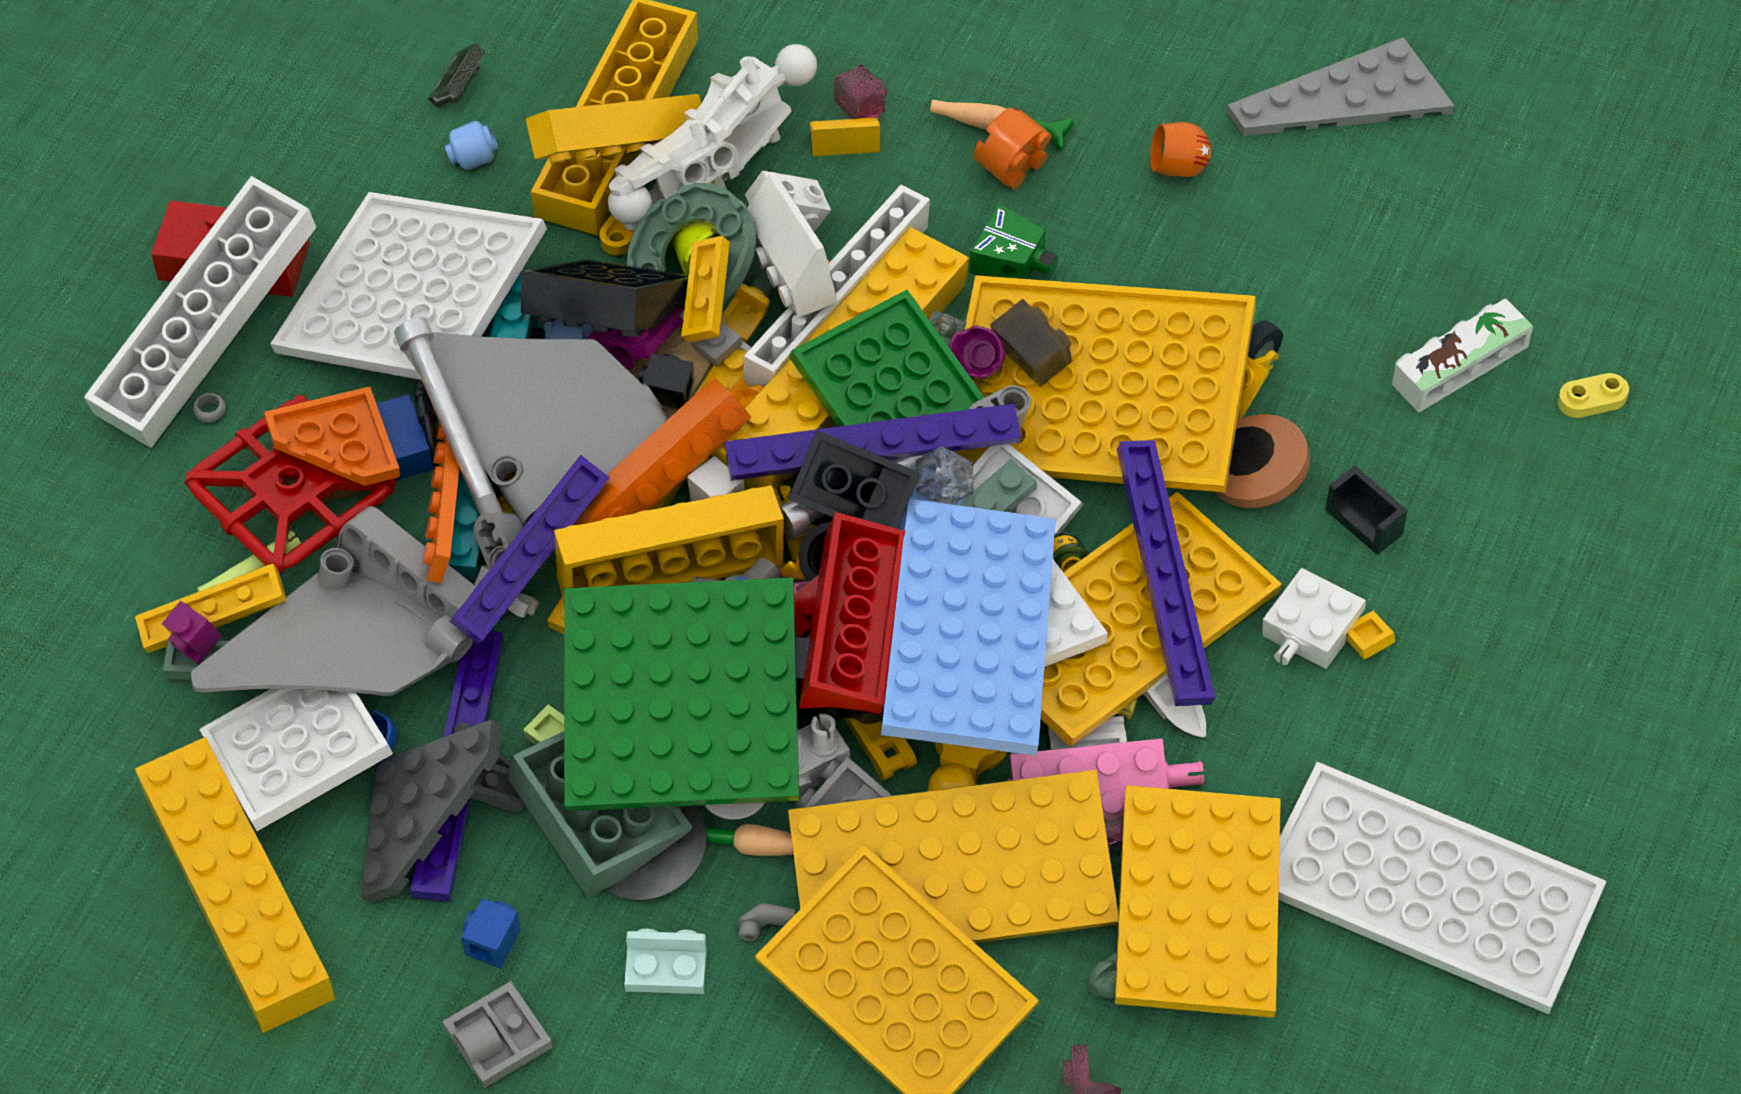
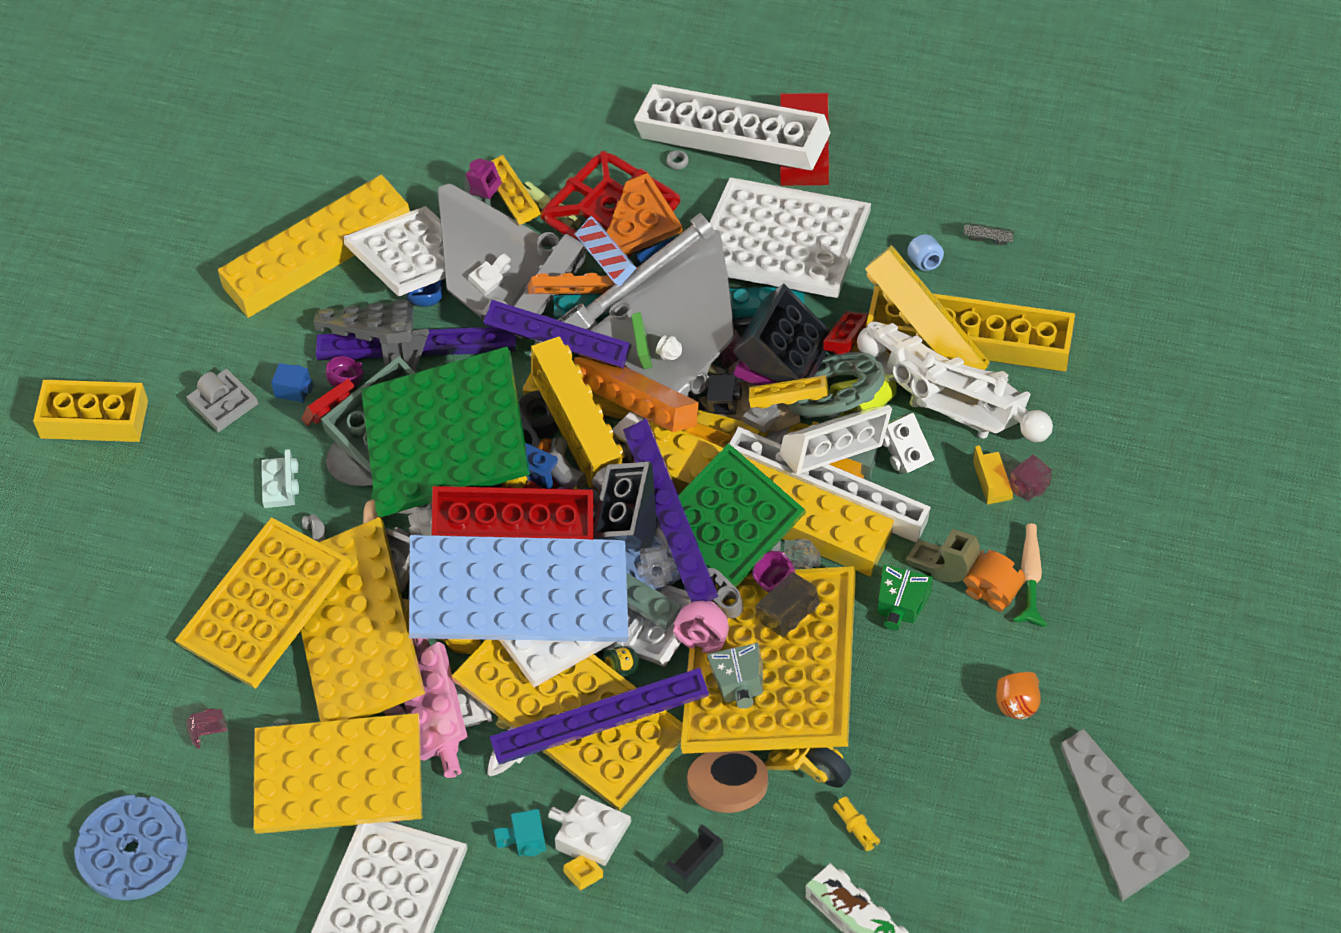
camera: 85 degrees right, 0 degrees up
none -> red plate [301,378,355,426]
none -> magenta hair [325,356,364,389]
none -> white plate [468,253,511,296]
none -> teal brick [494,809,546,856]
none -> light blue tile [575,216,636,286]
none -> bright green tile [631,312,653,369]
none -> white plate [656,335,682,360]
none -> bright pink cylinder [673,601,729,653]
none -> sand green torso [707,642,763,709]
none -> red plate [824,311,869,354]
none -> yellow pin [833,797,880,851]
none -> olive arch [906,529,980,582]

